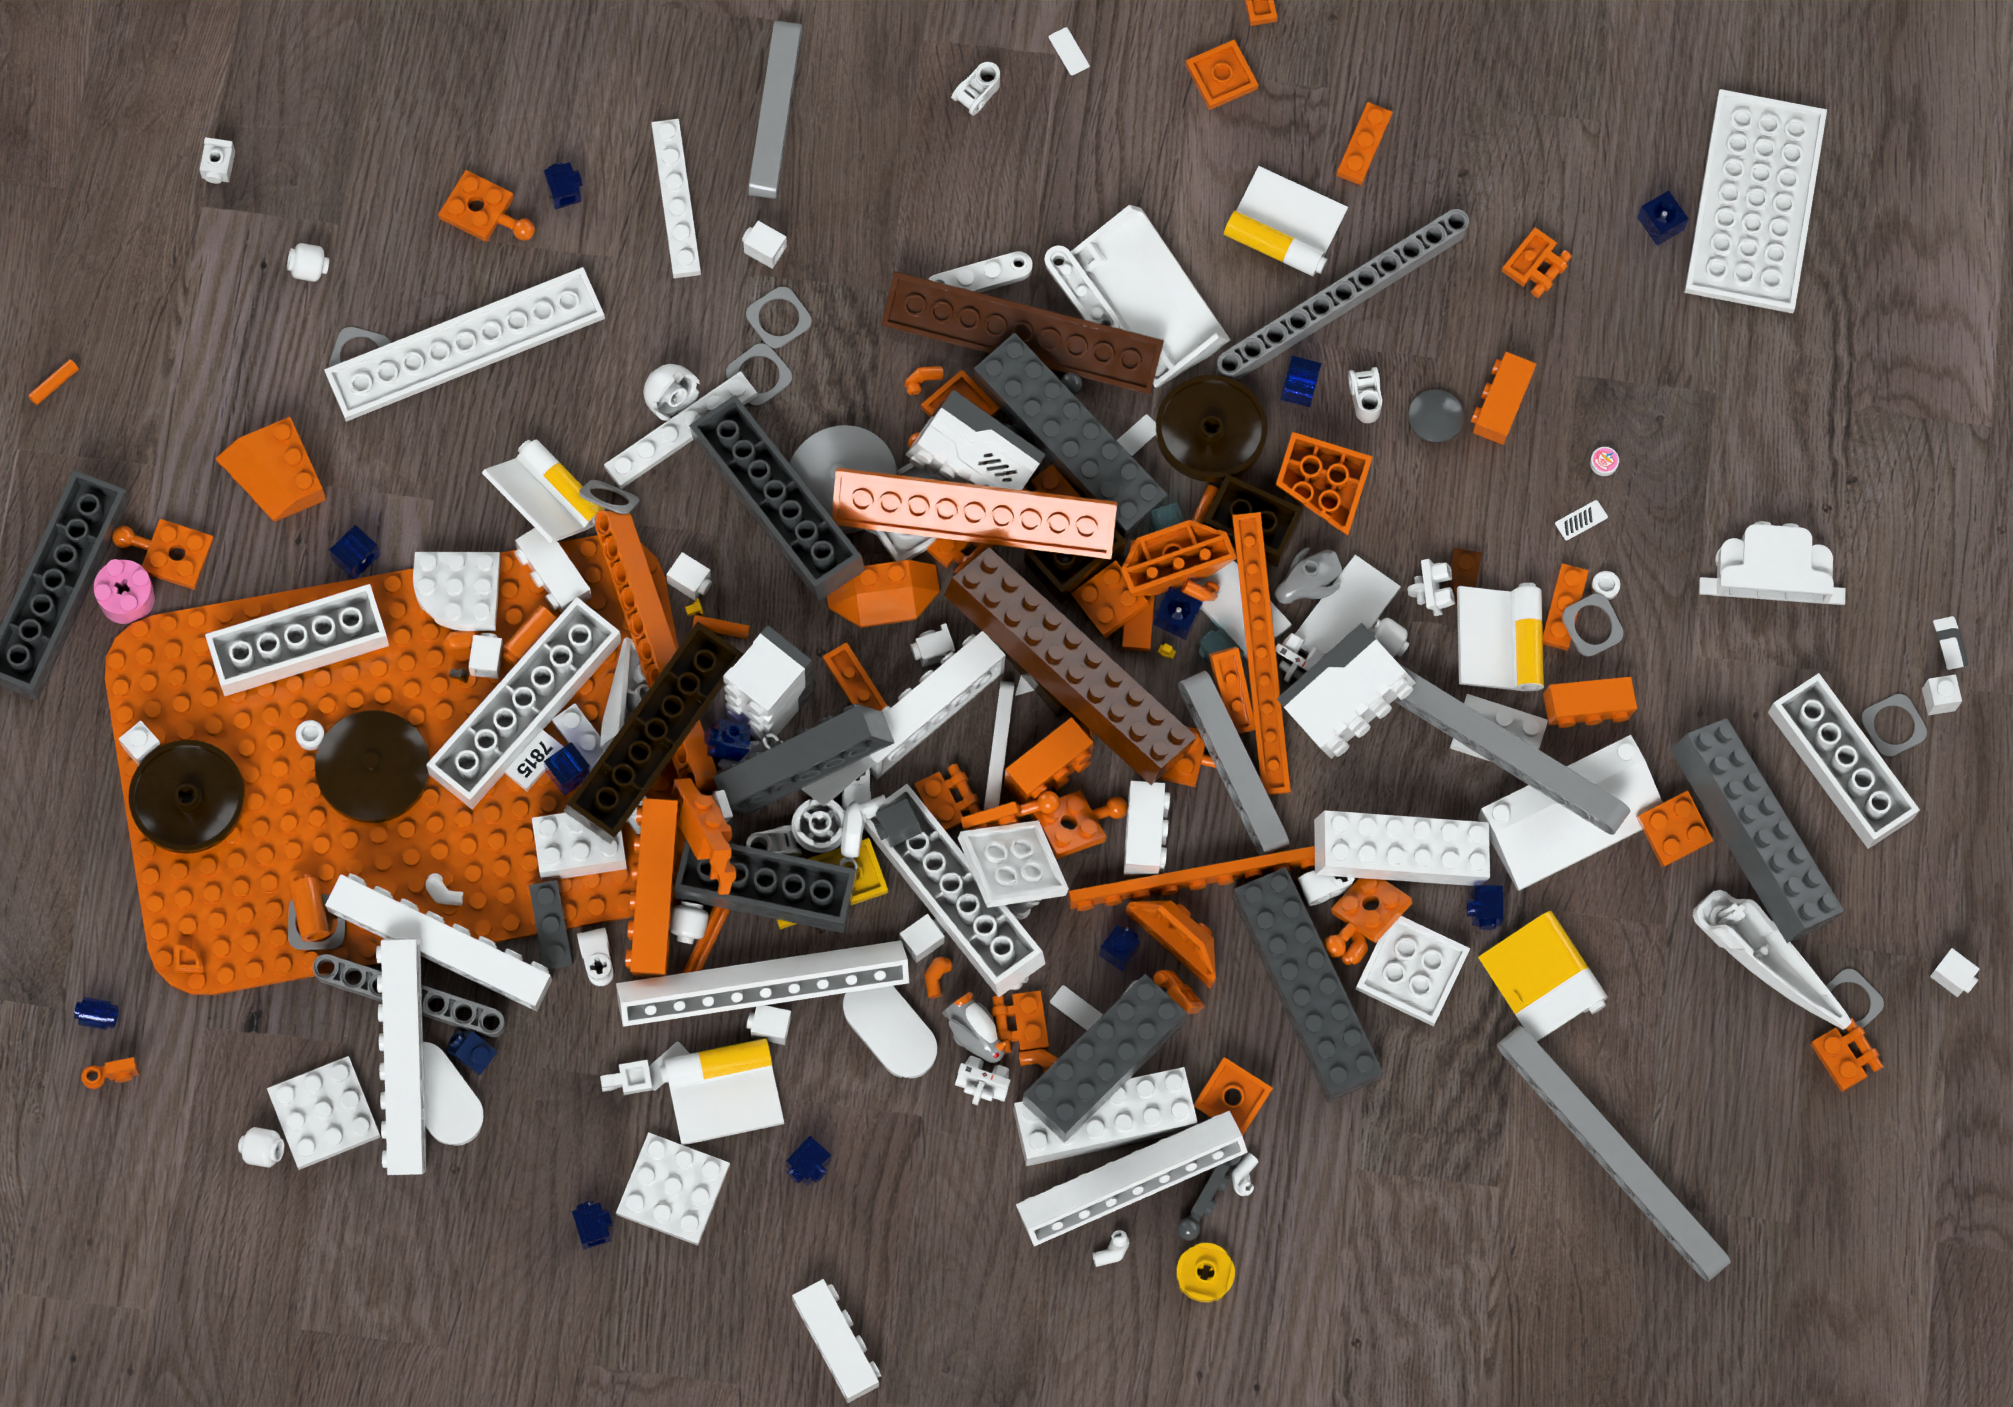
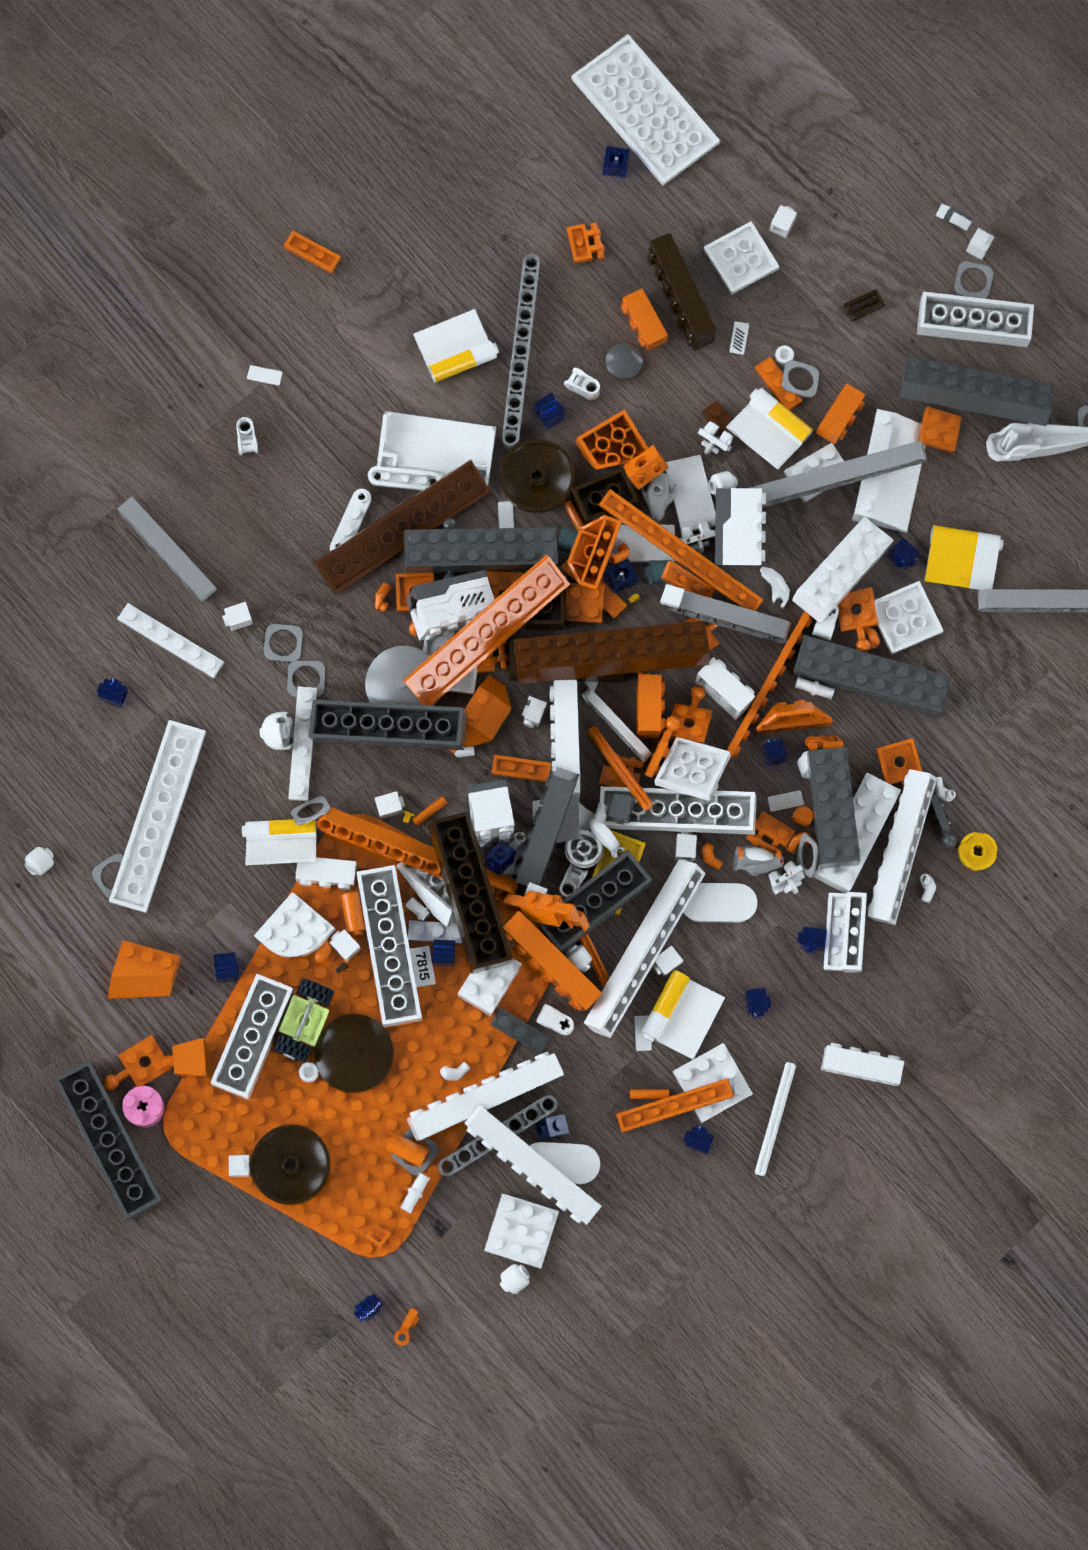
camera: 50 degrees left, 5 degrees up
orange plate [438,170,535,242] -> none
white plate [600,1060,653,1095] -> none
orange plate [1185,39,1259,110] -> none
orange plate [1336,102,1393,186] -> none
tile [1590,447,1619,476] -> none
white brick [1699,521,1846,605] -> none
none -> orange torso [162,1038,208,1078]
none -> plate [273,978,335,1063]
none -> white pin [400,1172,430,1213]
none -> white pin [406,897,431,921]
none -> white arm [449,746,475,757]
none -> orange axle [587,726,653,811]
none -> orange tile [616,1078,734,1133]
none -> orange brick [623,445,669,490]
none -> orange piece [630,1089,669,1099]
none -> dark brown brick [647,233,717,351]
none -> white tile [660,584,685,609]
none -> white plate [703,222,779,295]
none -> white axle [755,1062,796,1176]
none -> white piece [760,567,790,609]
none -> white brick [769,205,797,238]
none -> orange brick [791,806,813,828]
none -> white pin [795,676,835,700]
none -> light grey piece [797,833,819,878]
none -> clear blue brick [797,927,827,953]
none -> white brick [824,892,867,973]
none -> dark brown tile [843,289,885,322]

